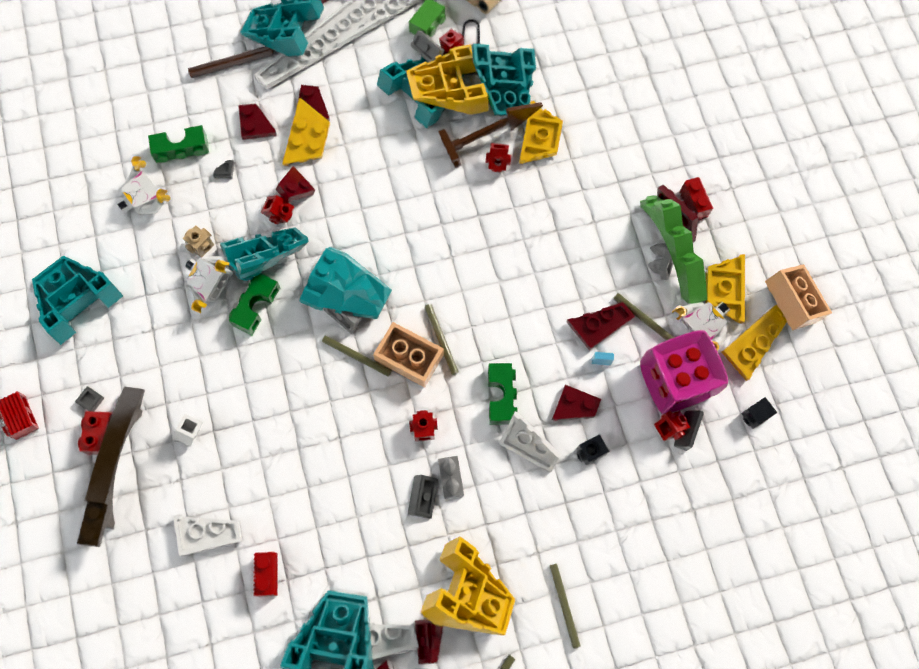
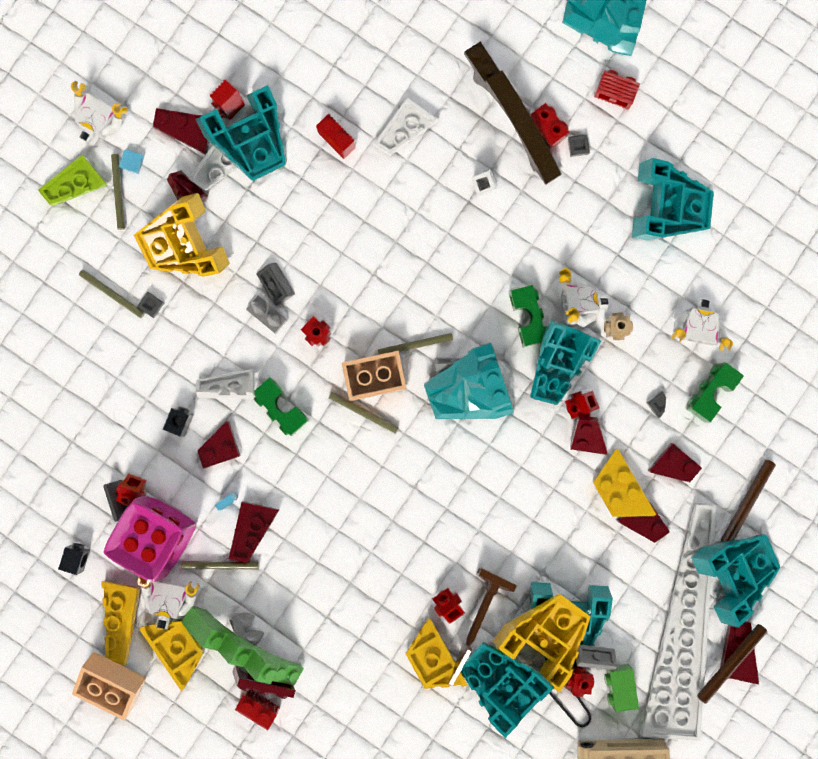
camera: 145 degrees right, 15 degrees up
none -> dark grey tile [137,291,165,318]

